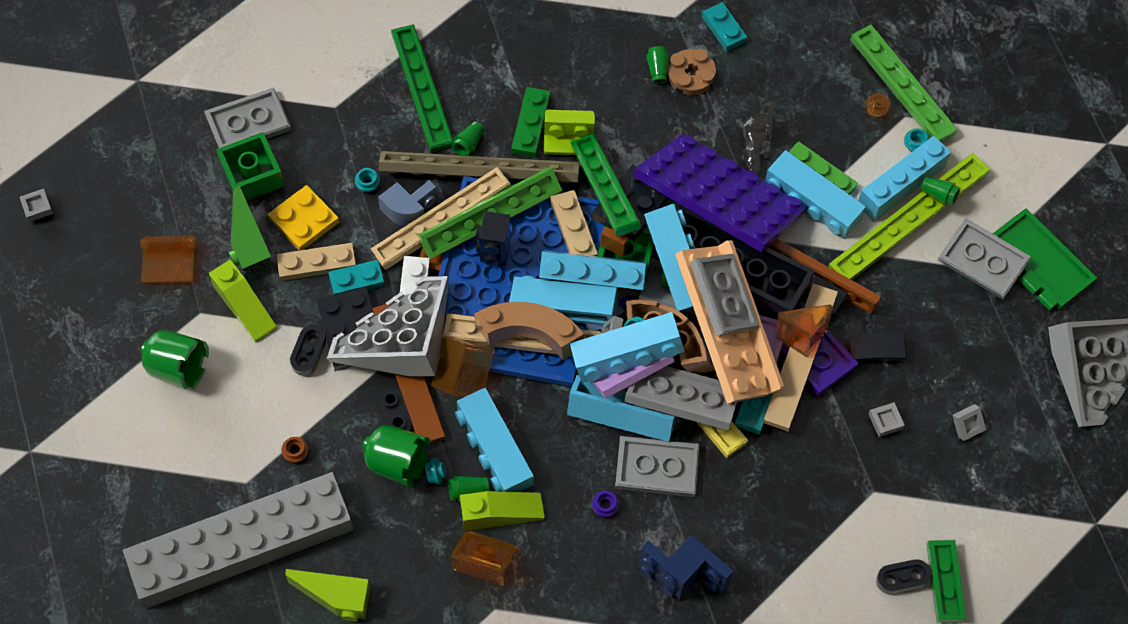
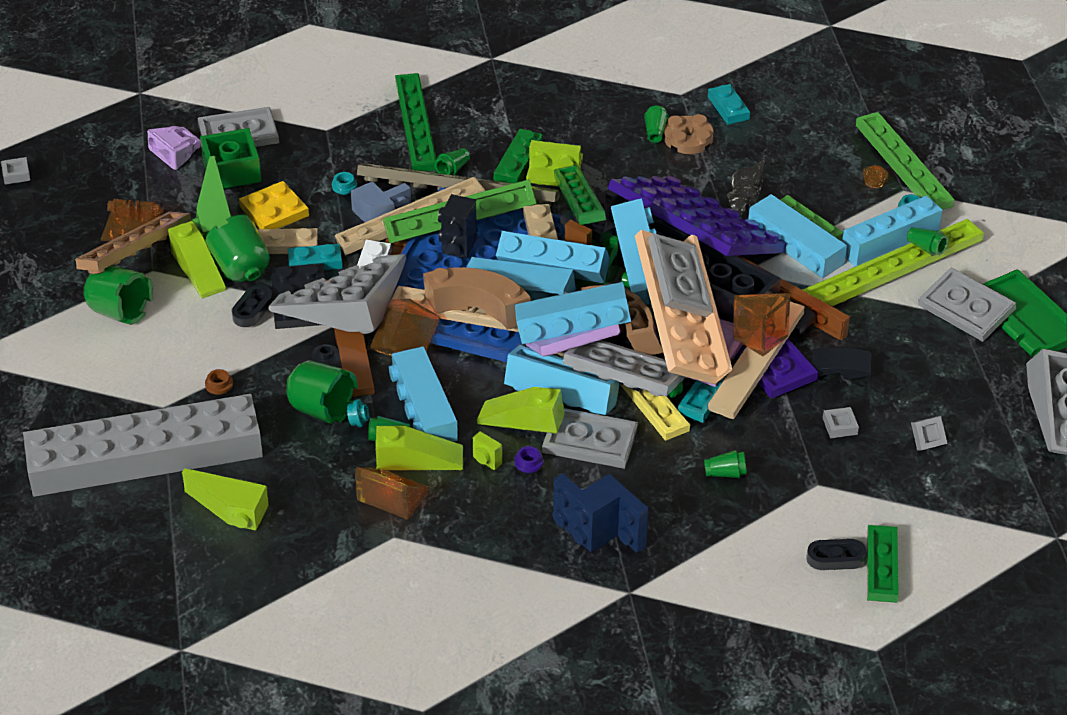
camera: 10 degrees right, 20 degrees down
none -> medium nougat plate [75,211,191,274]
none -> lavender piece [147,126,201,170]
none -> green cylinder [205,215,270,282]
none -> lime plate [473,431,502,470]
none -> lime slope [477,387,565,433]
none -> green cone [704,450,747,478]

